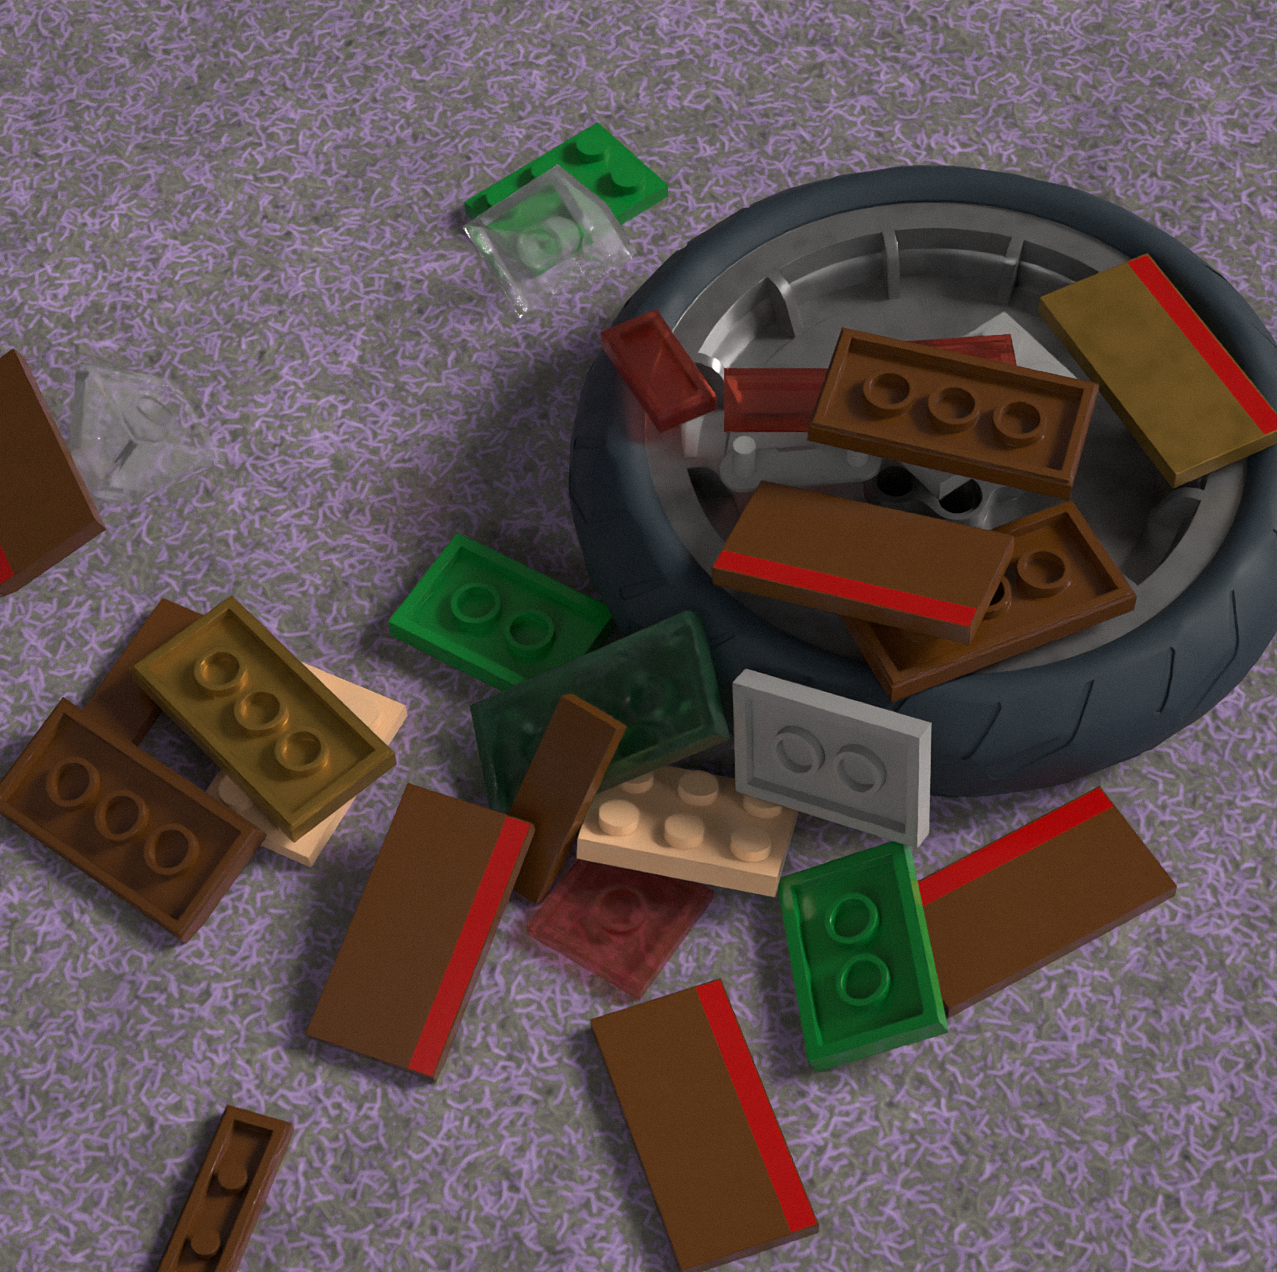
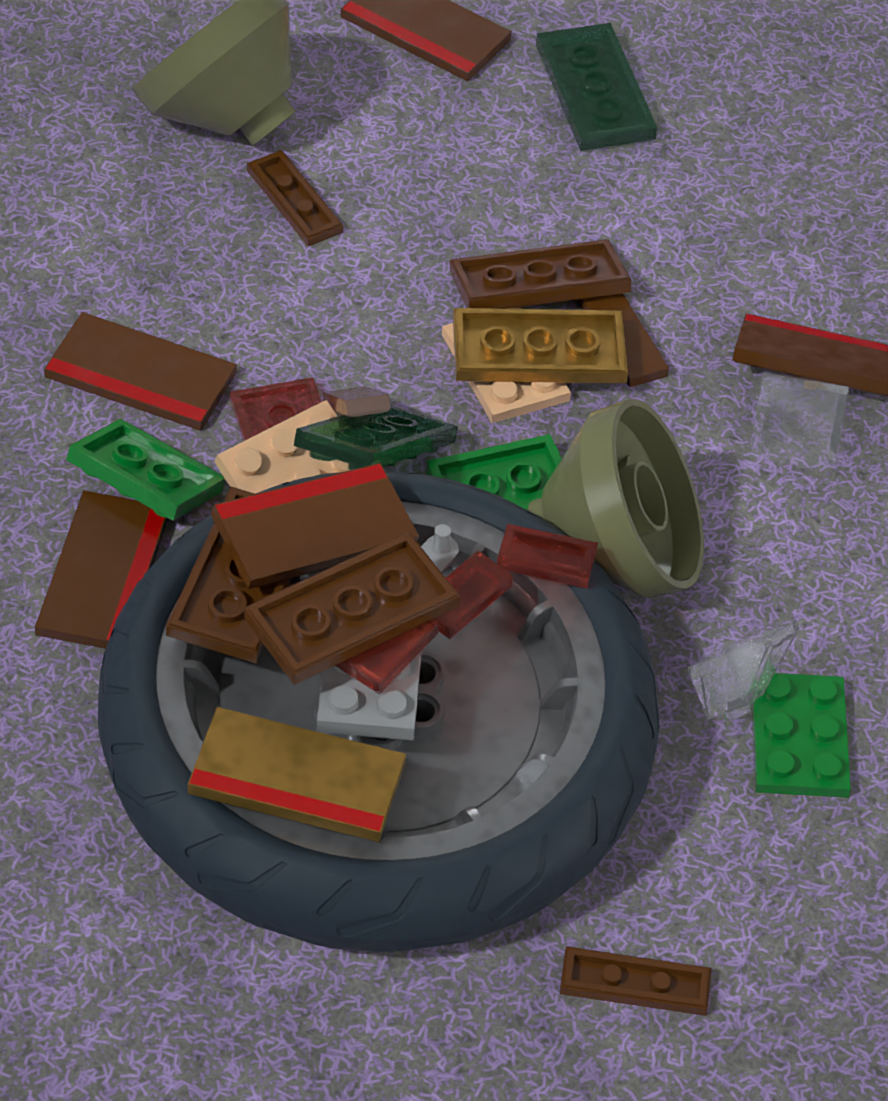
camera: 125 degrees right, 5 degrees down
reddish brown tile [305,783,536,1082] -> none
light grey plate [733,668,932,848] -> none
none -> olive cone [528,399,704,598]
none -> reddish brown tile [559,946,712,1016]

